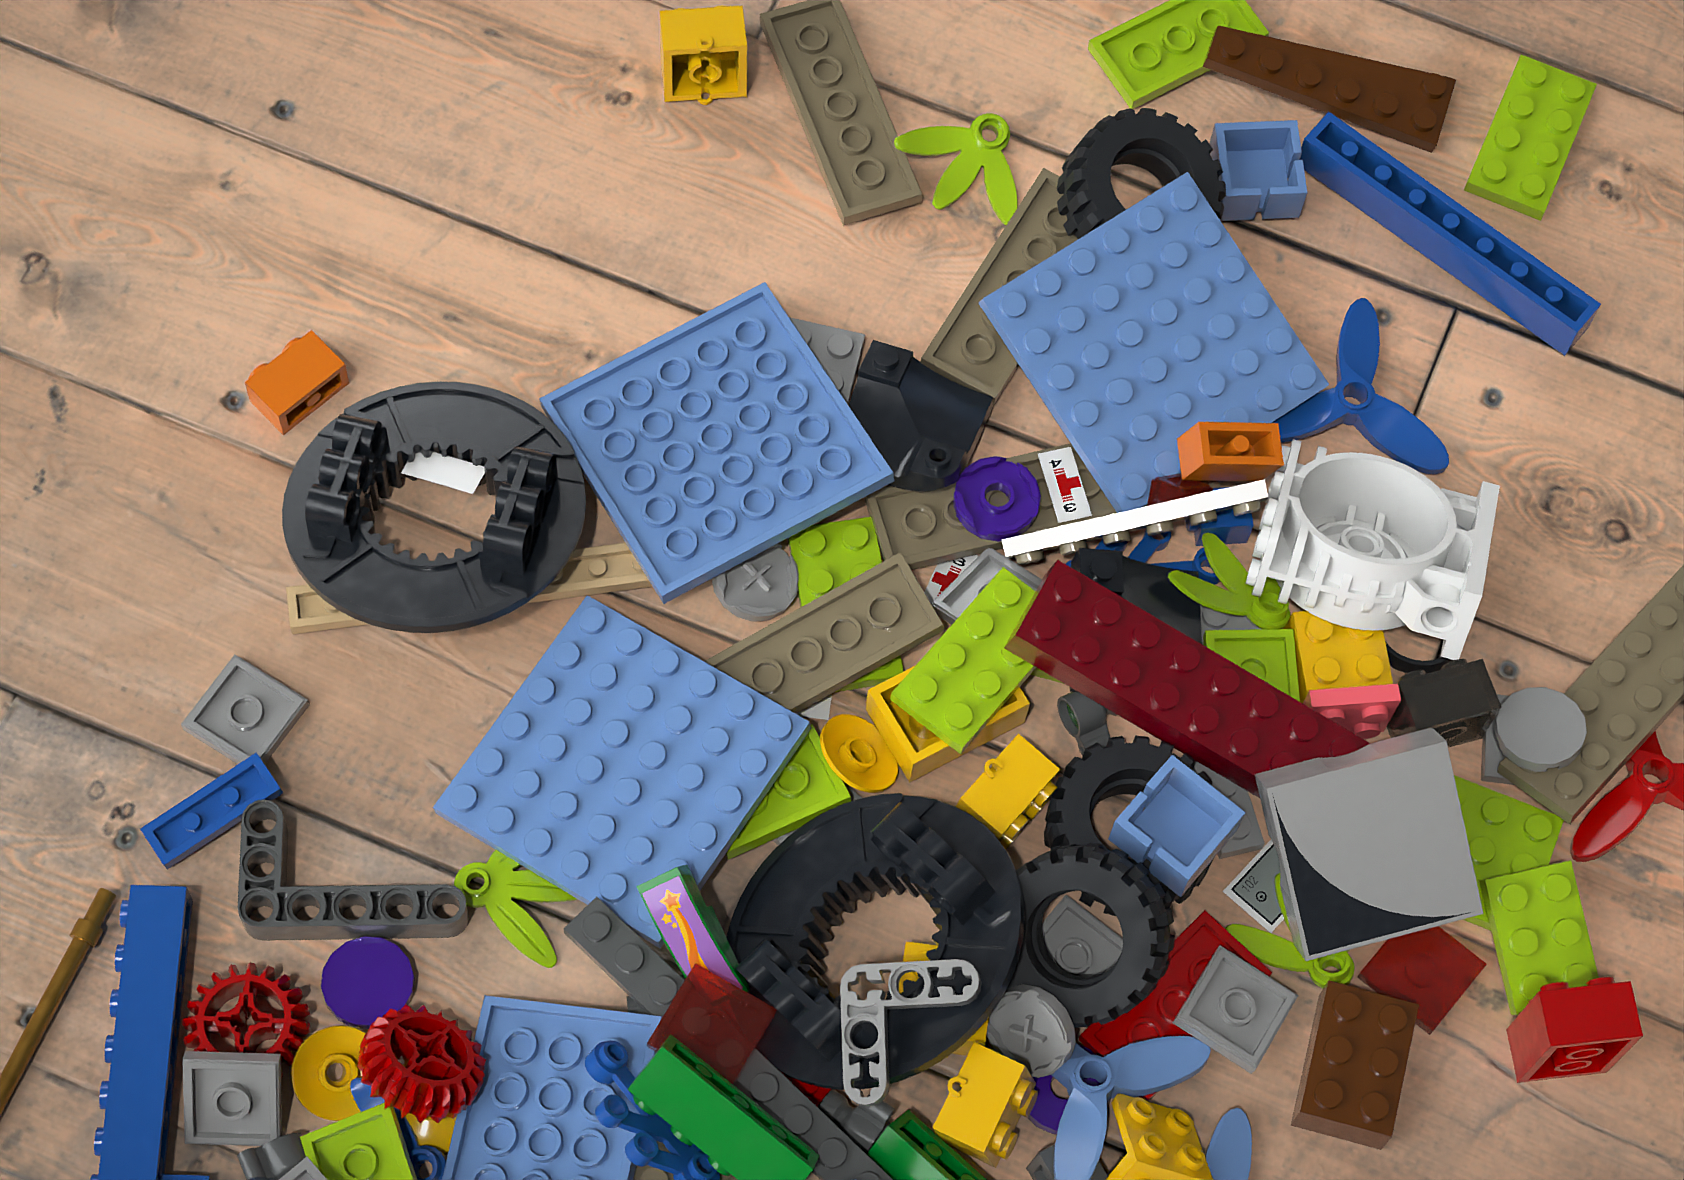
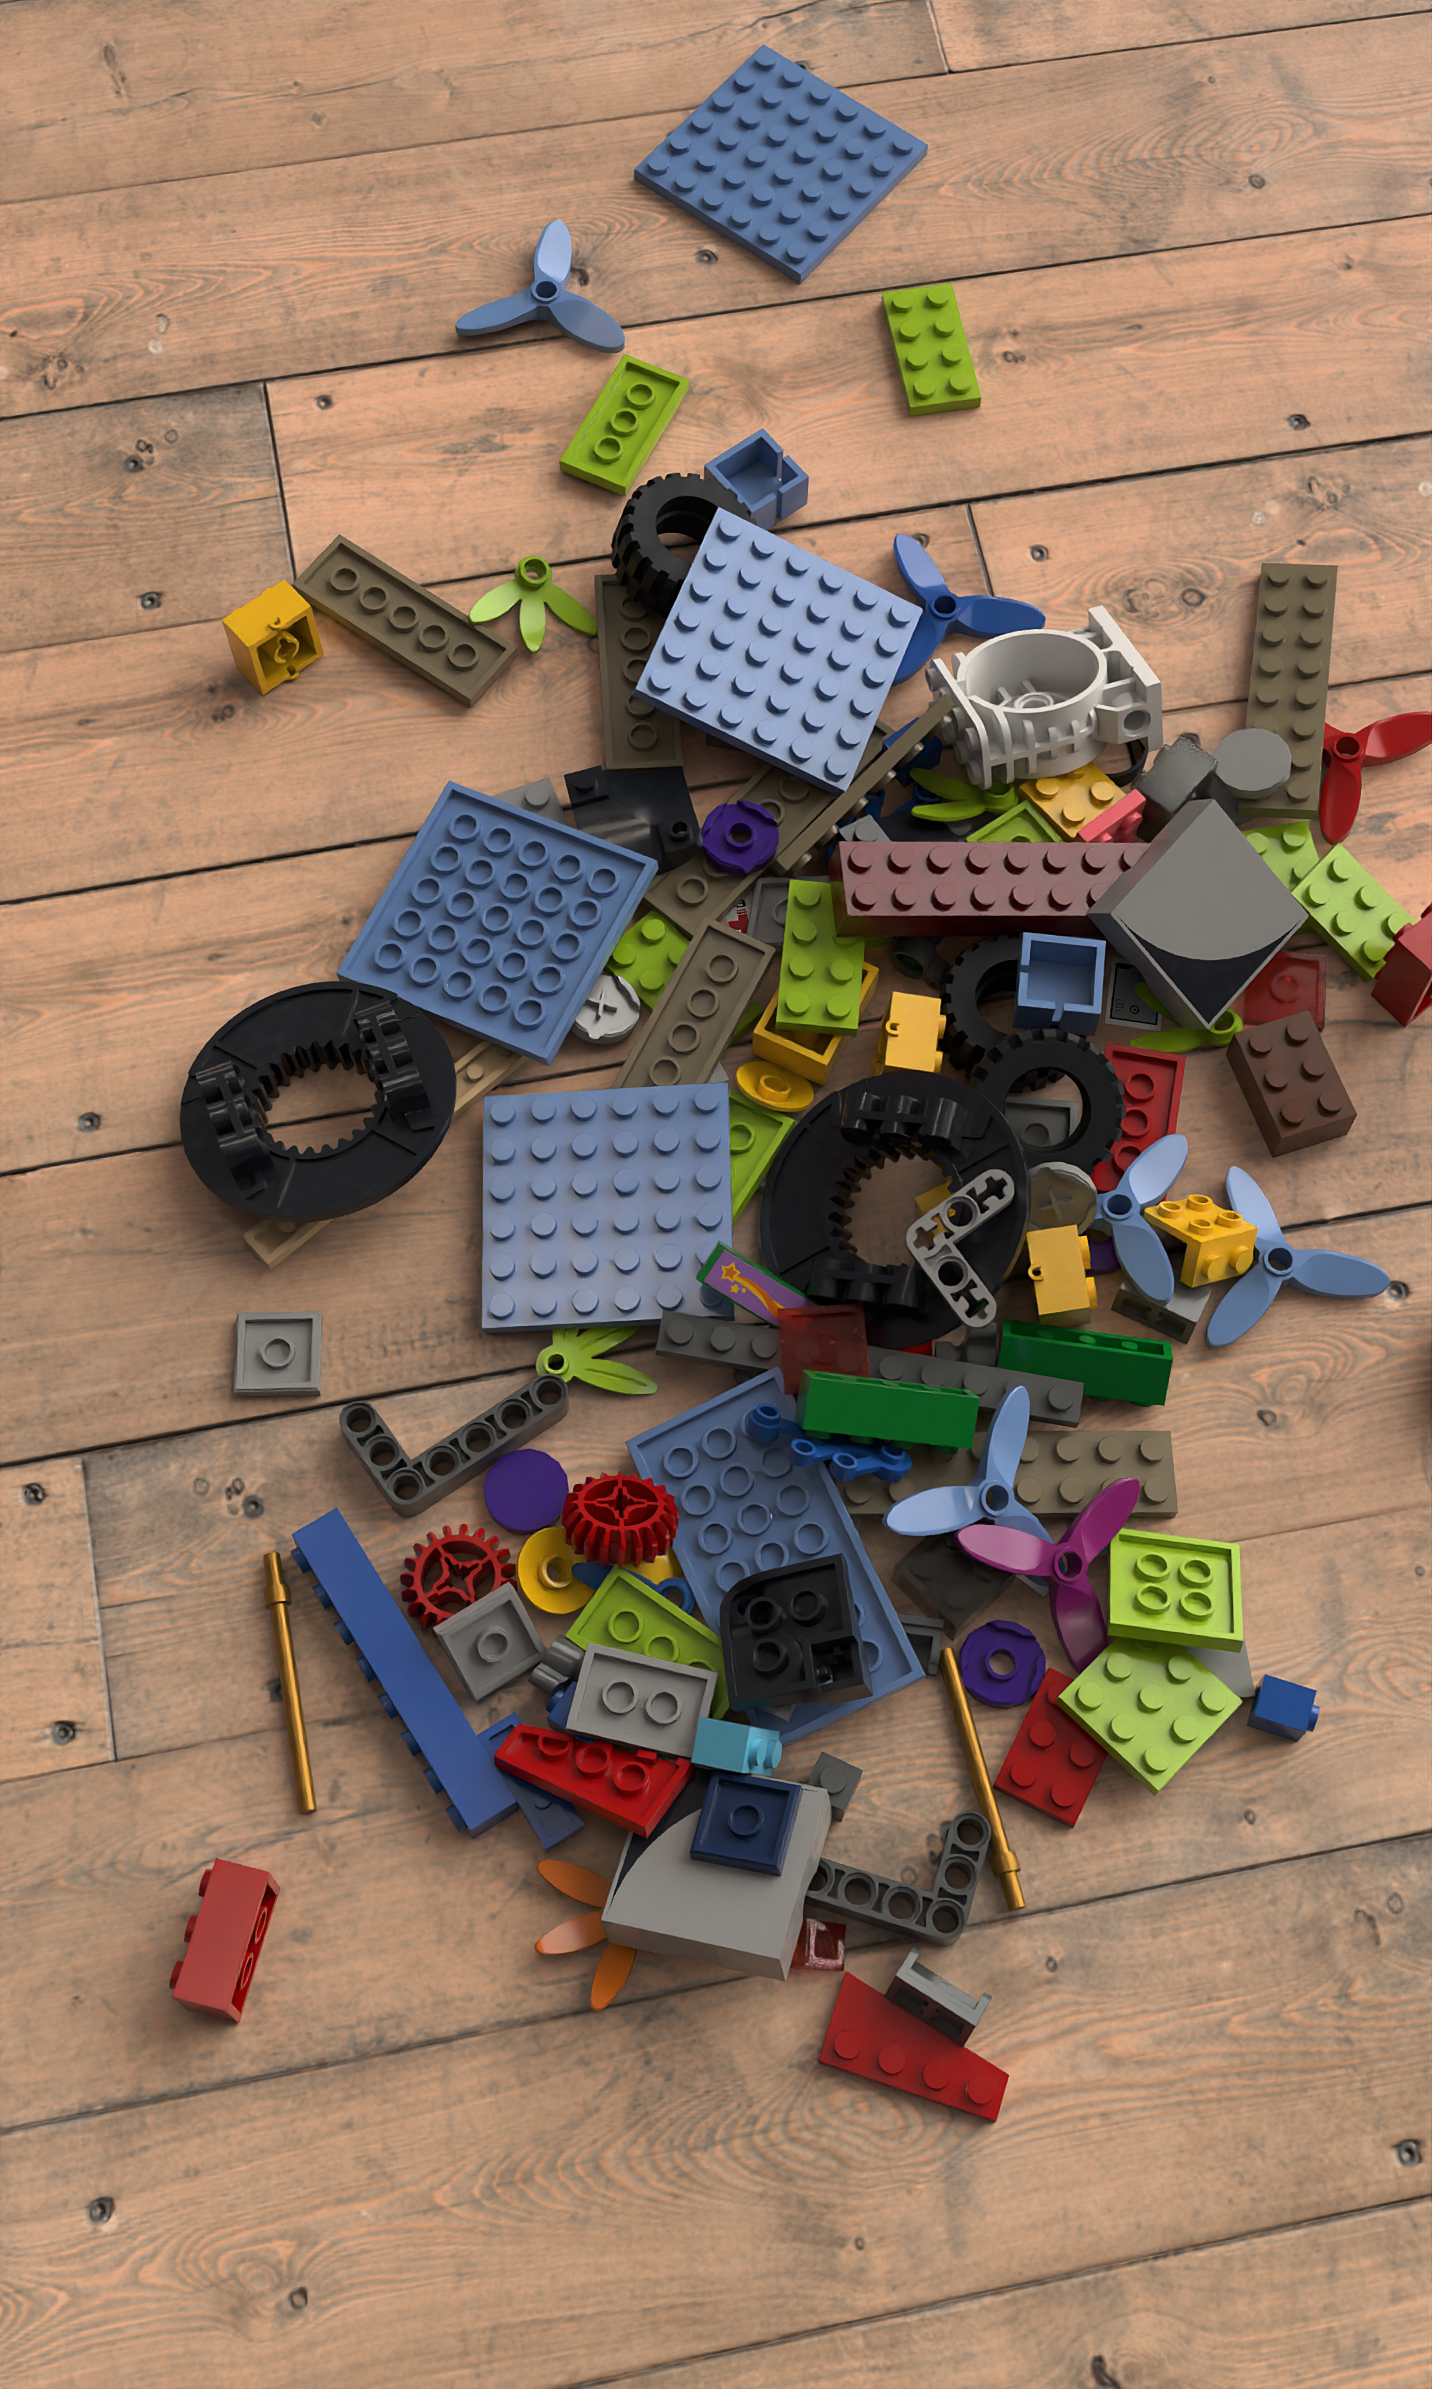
camera: 30 degrees left, 0 degrees up
blue plate [140,752,283,870] -> none
orange brick [245,330,349,435] -> none
white sticker [401,452,485,494] -> none
white sticker [1038,447,1092,523] -> none
clear red slope [1147,473,1213,506] -> none
light grey tile [1172,945,1298,1074] -> none
orange brick [1177,422,1284,481] -> none
reddish brown wing [1203,25,1456,153] -> none
blue brick [1300,112,1601,356] -> none

